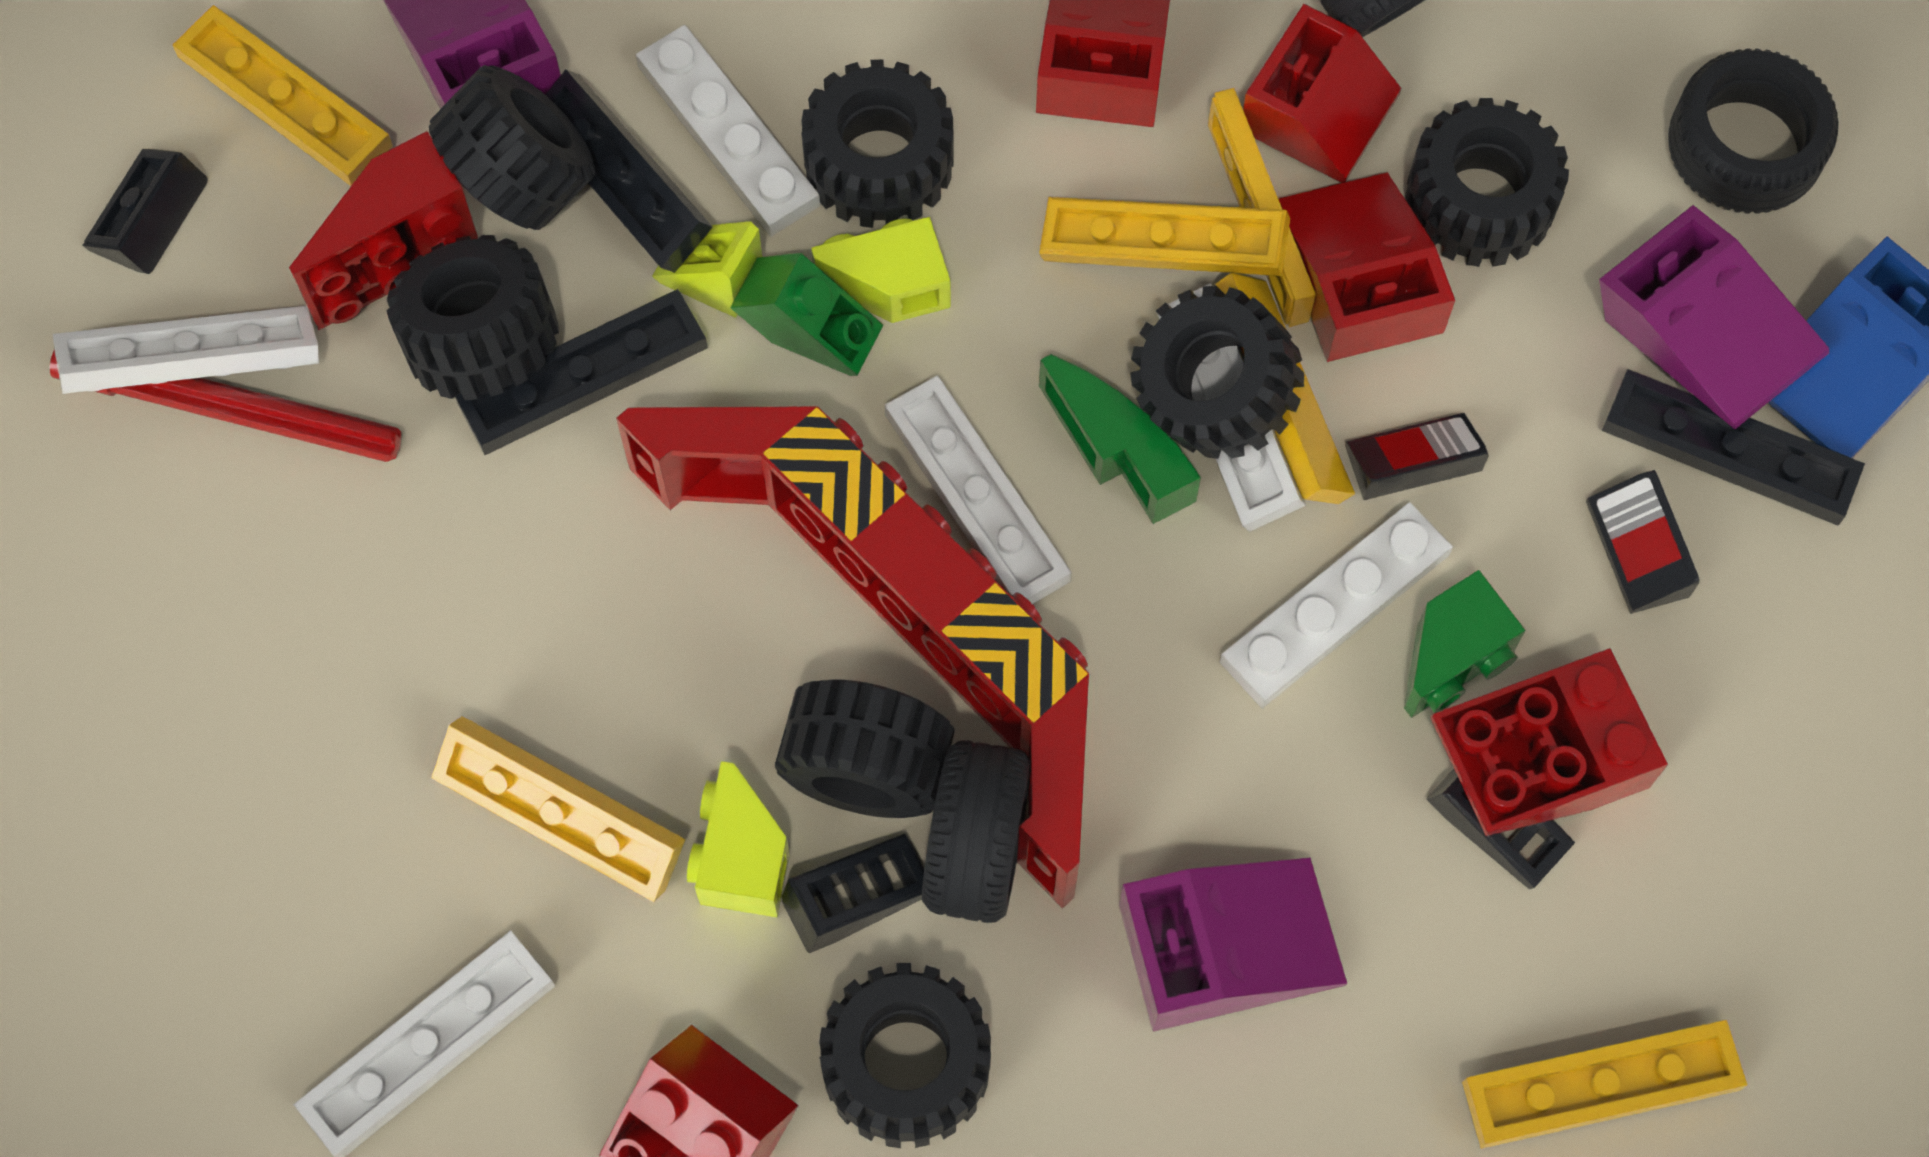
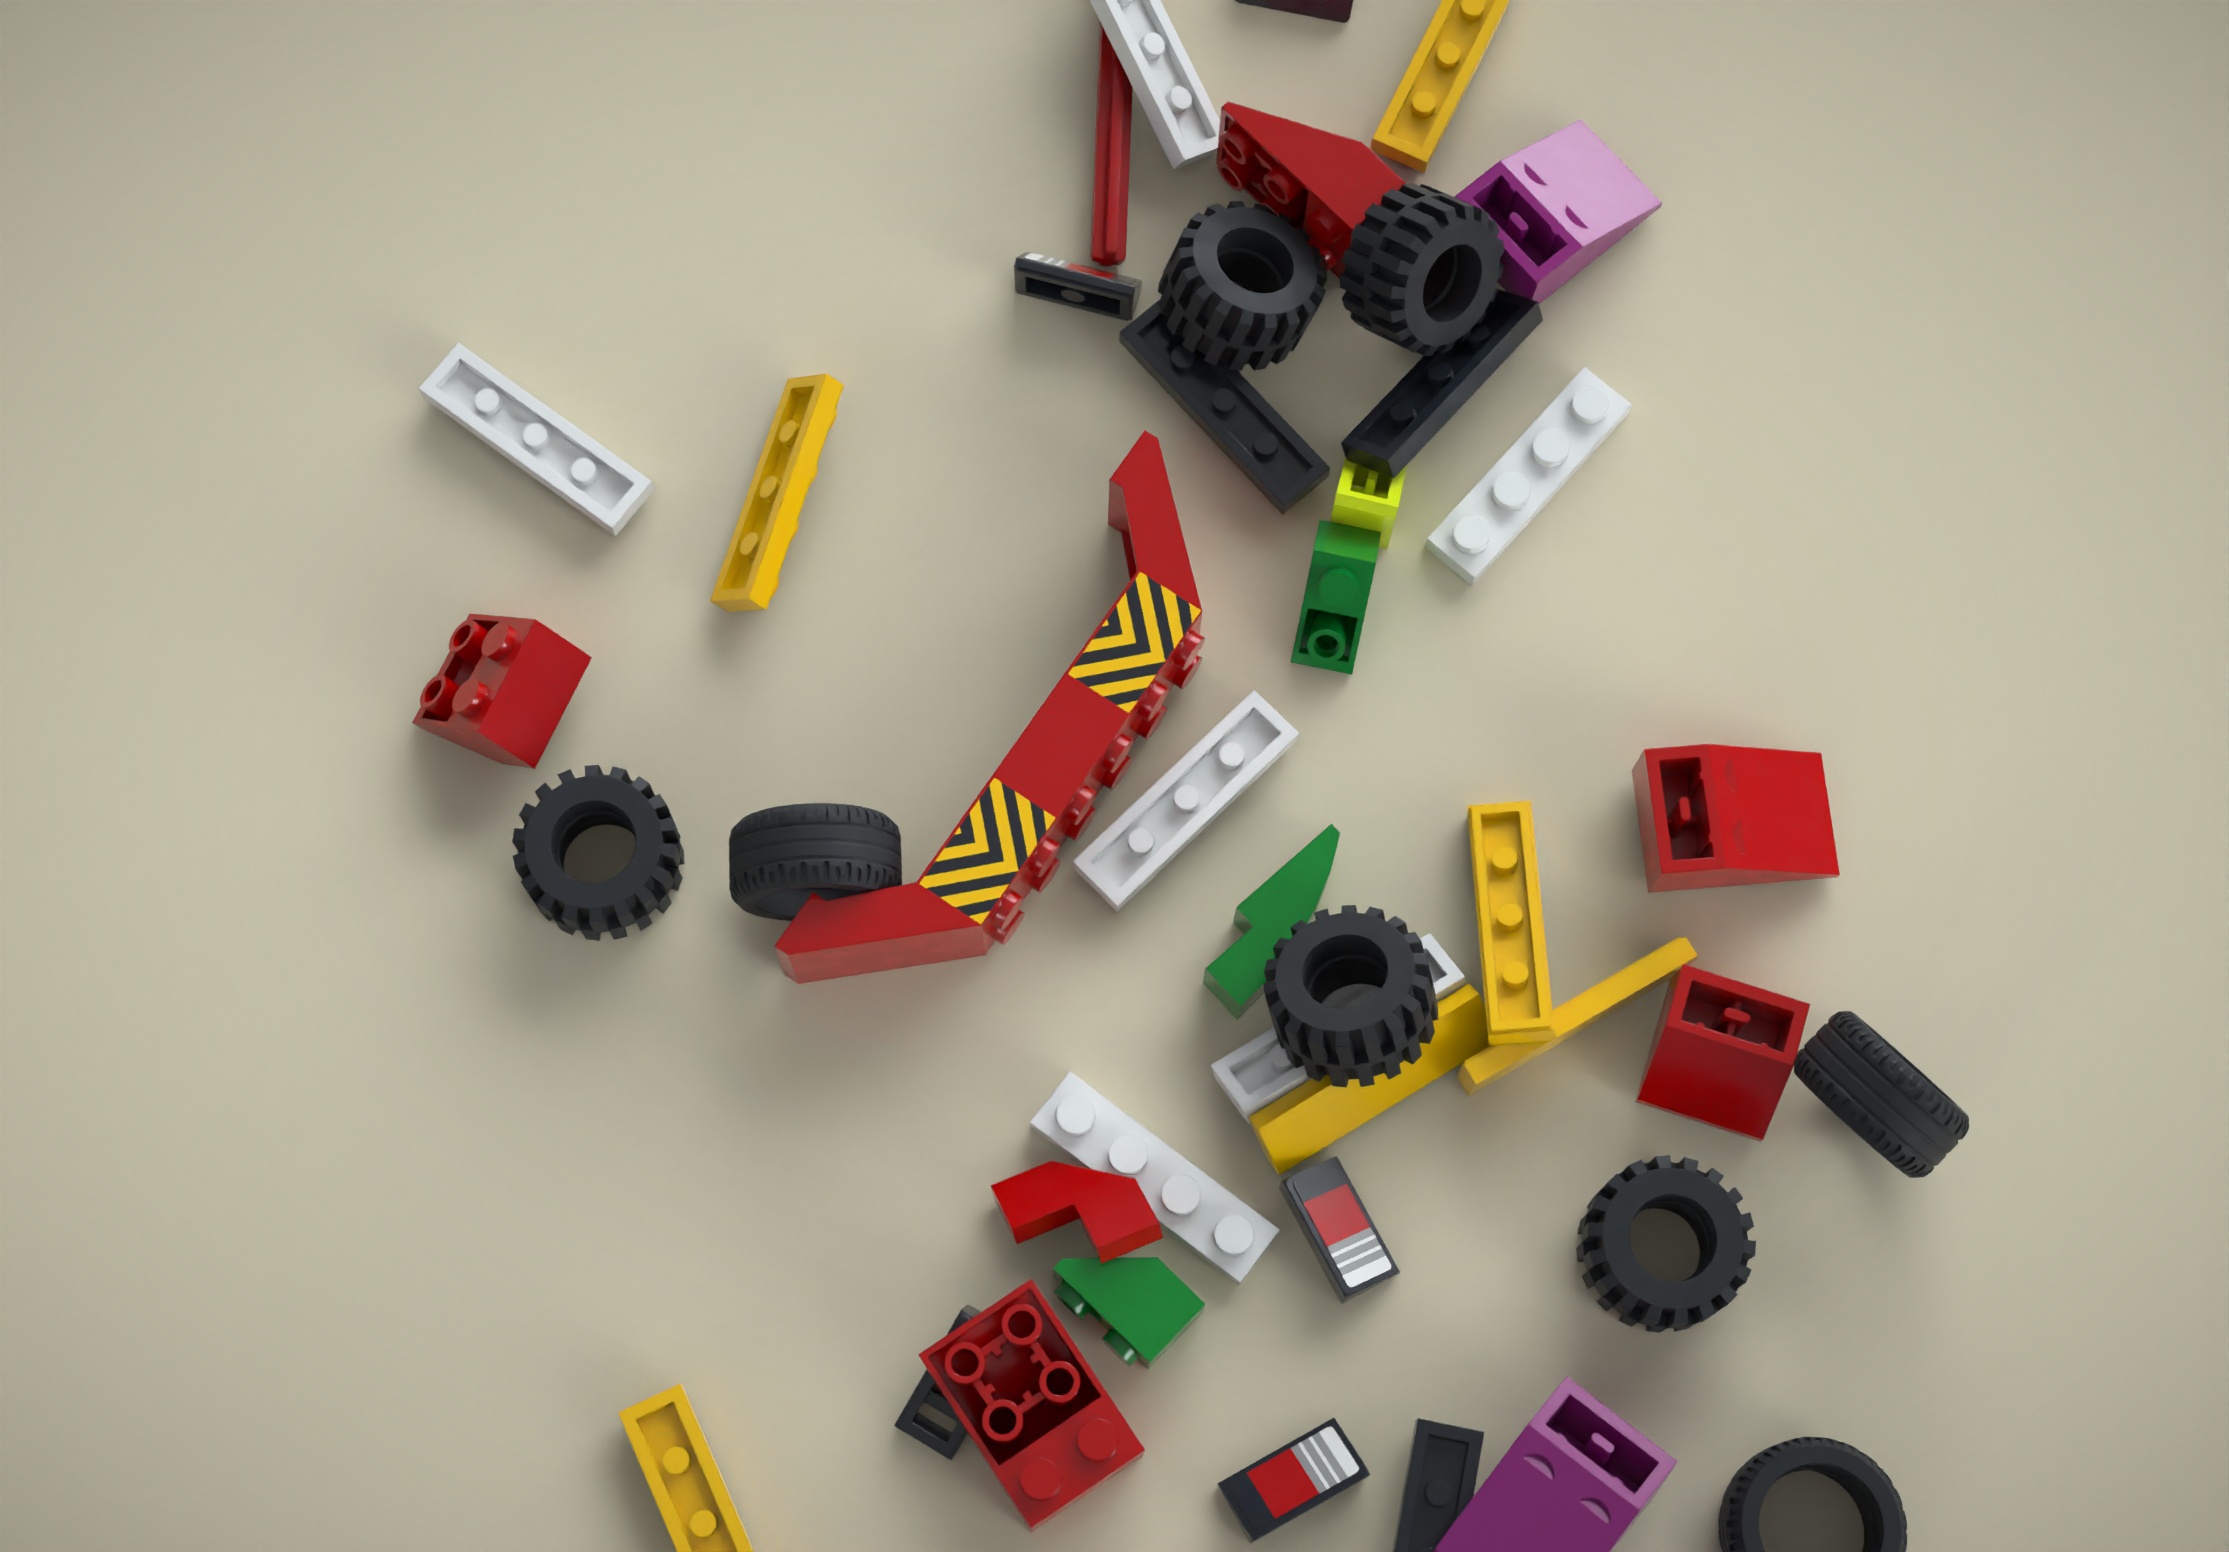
camera: 75 degrees right, 5 degrees up
neon yellow slope [687,761,790,918] -> none
black tyre [775,679,955,818] -> none
black slope [782,834,924,953] -> none
black tyre [801,59,954,228] -> none
neon yellow slope [811,217,951,323] -> none
magenta slope [1119,857,1347,1032] -> none
red slope [1278,172,1456,362] -> none
none -> red tile [991,1161,1163,1264]
none -> black slope [1014,252,1142,321]

